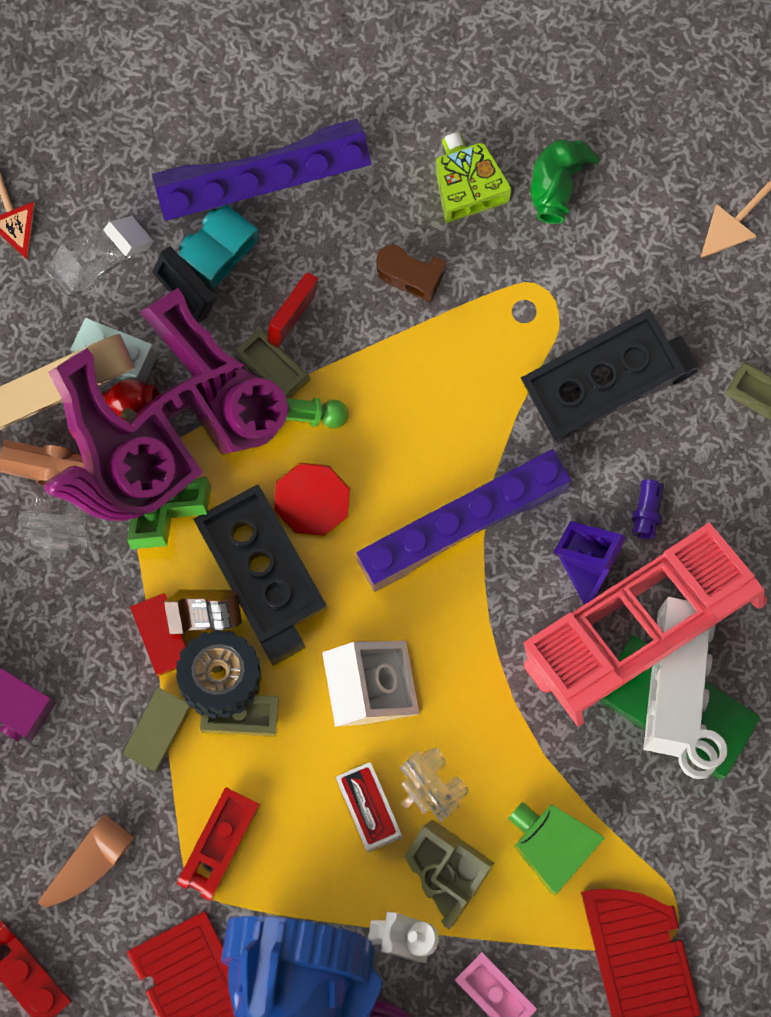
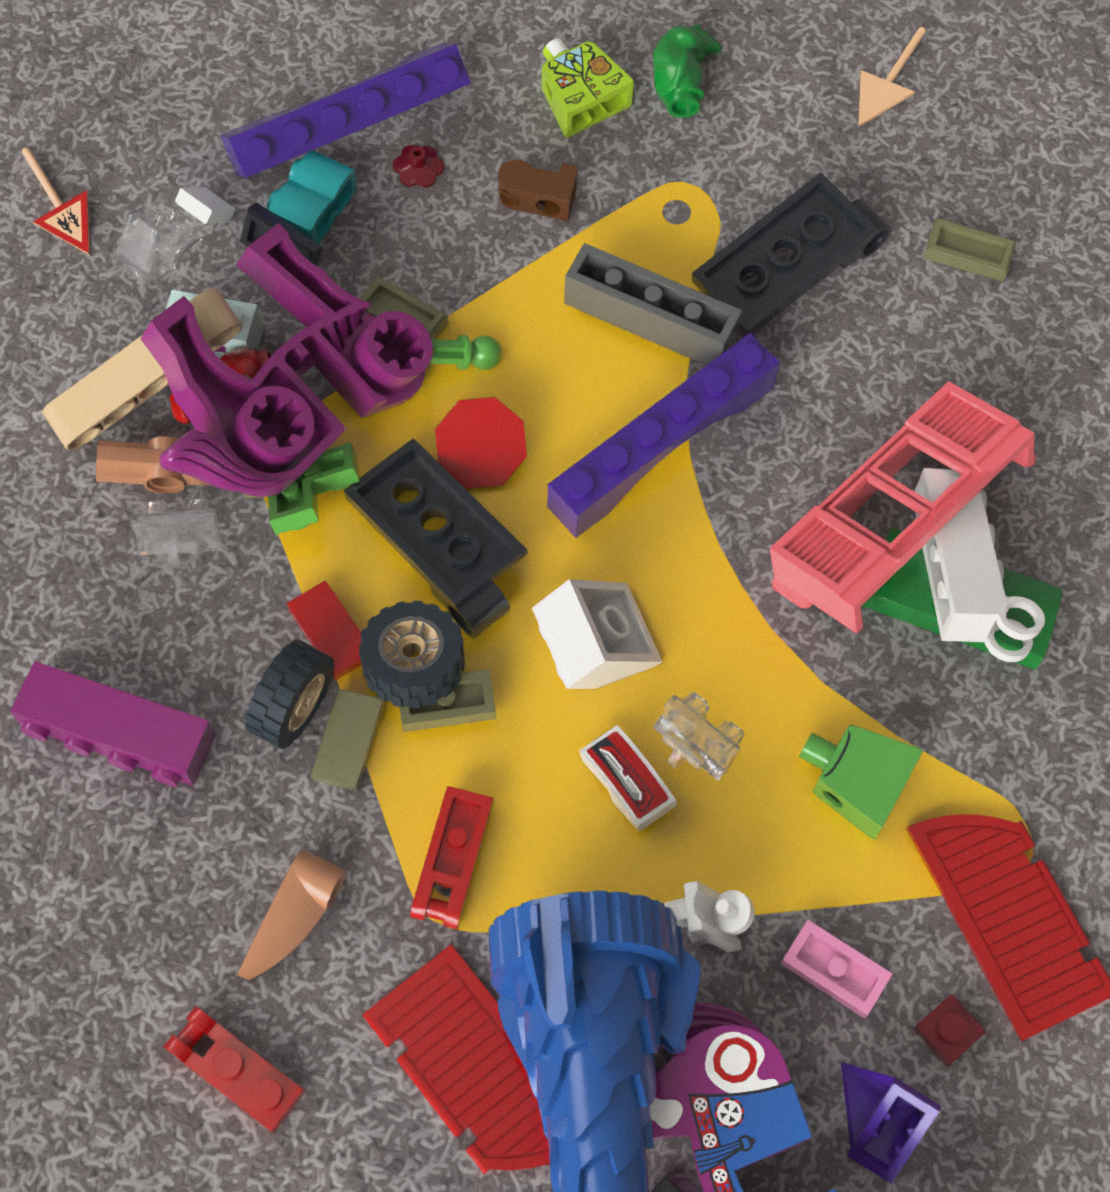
camera: 15 degrees left, 10 degrees down
reddish brown leg [164,590,242,634] -> none
red tile [267,272,319,348] -> none
olive slope [404,819,495,929] -> none
dark purple slope [553,521,626,605] -> none
dark purple pin [631,479,664,540] -> none
none -> black wheel [245,639,335,749]
none -> dark red plant [392,145,445,188]
none -> dark grey brick [564,243,742,365]

